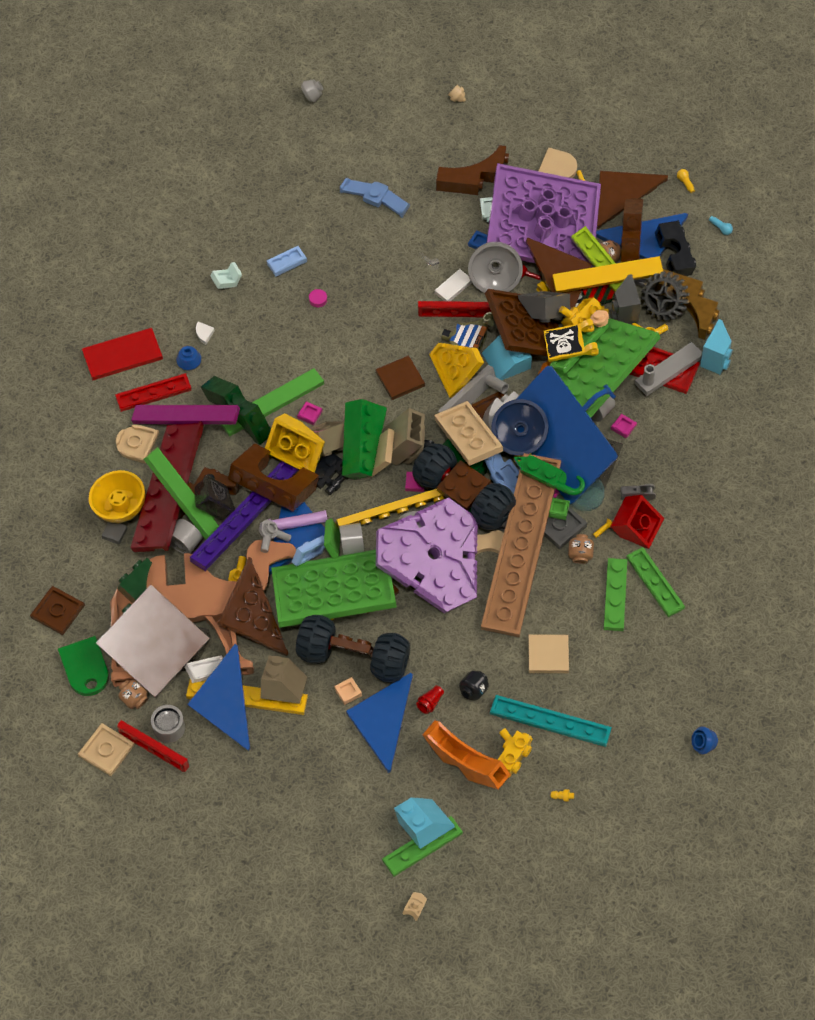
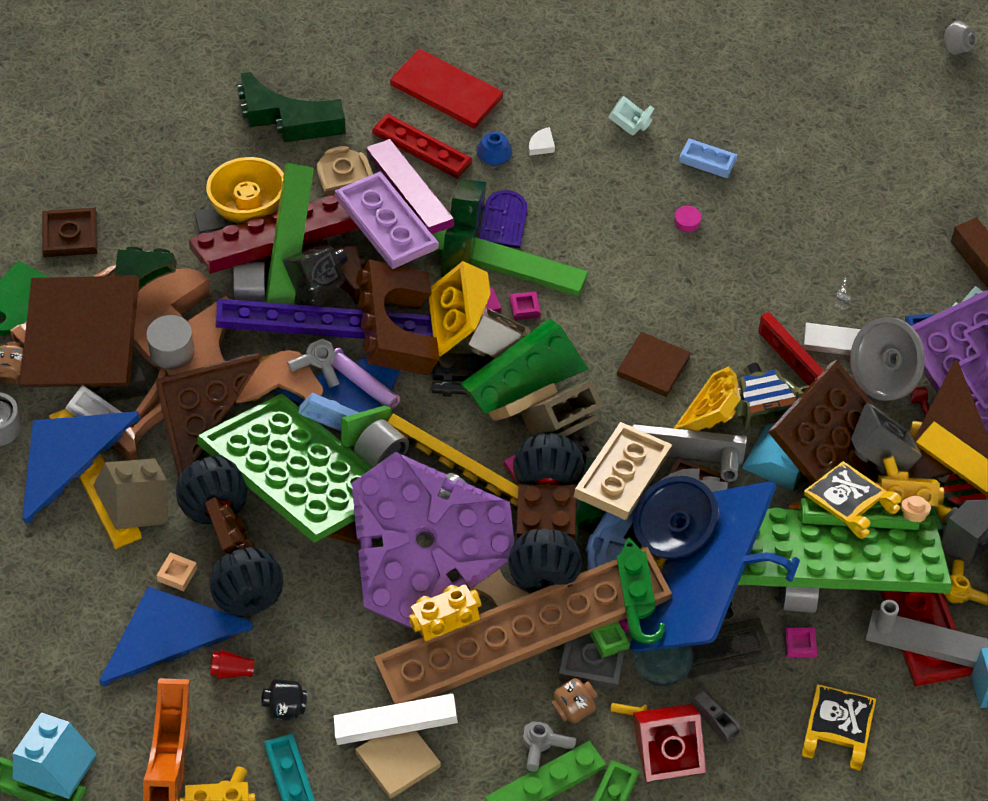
camera: 50 degrees right, 5 degrees down
medium blue plate [340,178,410,218] -> none
none -> light grey piece [146,315,194,369]
none -> dark green arch [237,72,346,143]
none -> lavender tile [334,171,439,269]
none -> white tile [334,694,458,745]
none -> yellow brick [408,585,481,642]
none -> dark purple window [479,190,528,248]
none -> light grey piece [522,721,576,772]
none -> flag [802,684,876,771]

